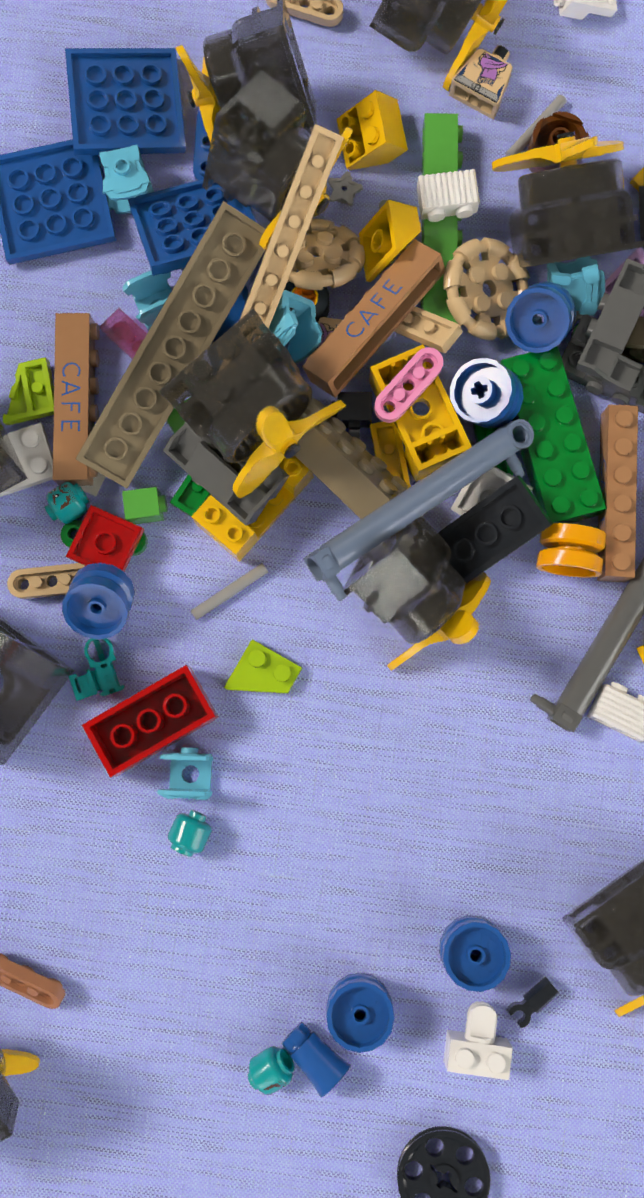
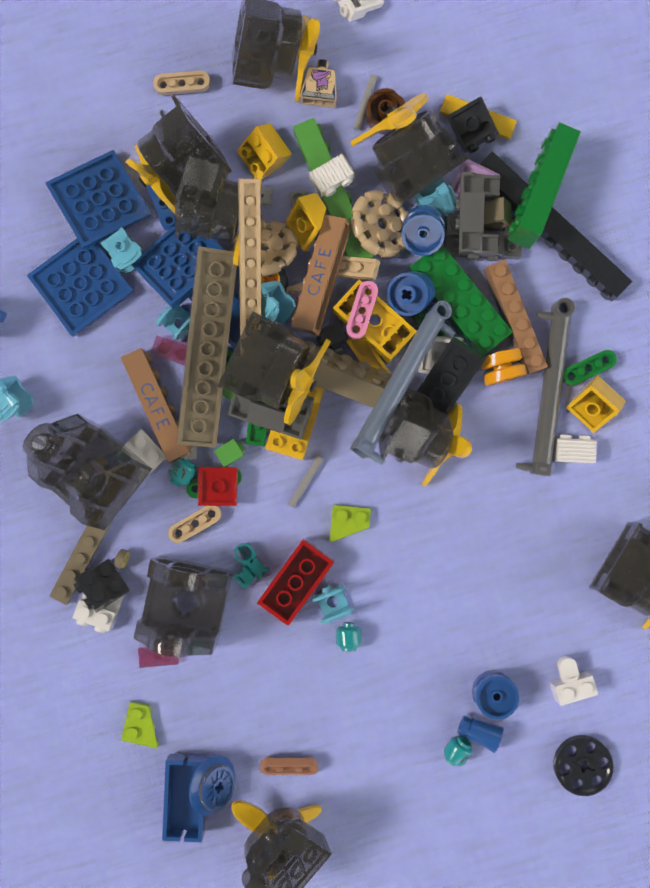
camera: 25 degrees left, 5 degrees up
lime wing [2,357,54,426] -> none
blue wheel [62,563,135,639] -> none
blue wheel [439,915,511,992] -> none
black bar [507,977,560,1028] -> none

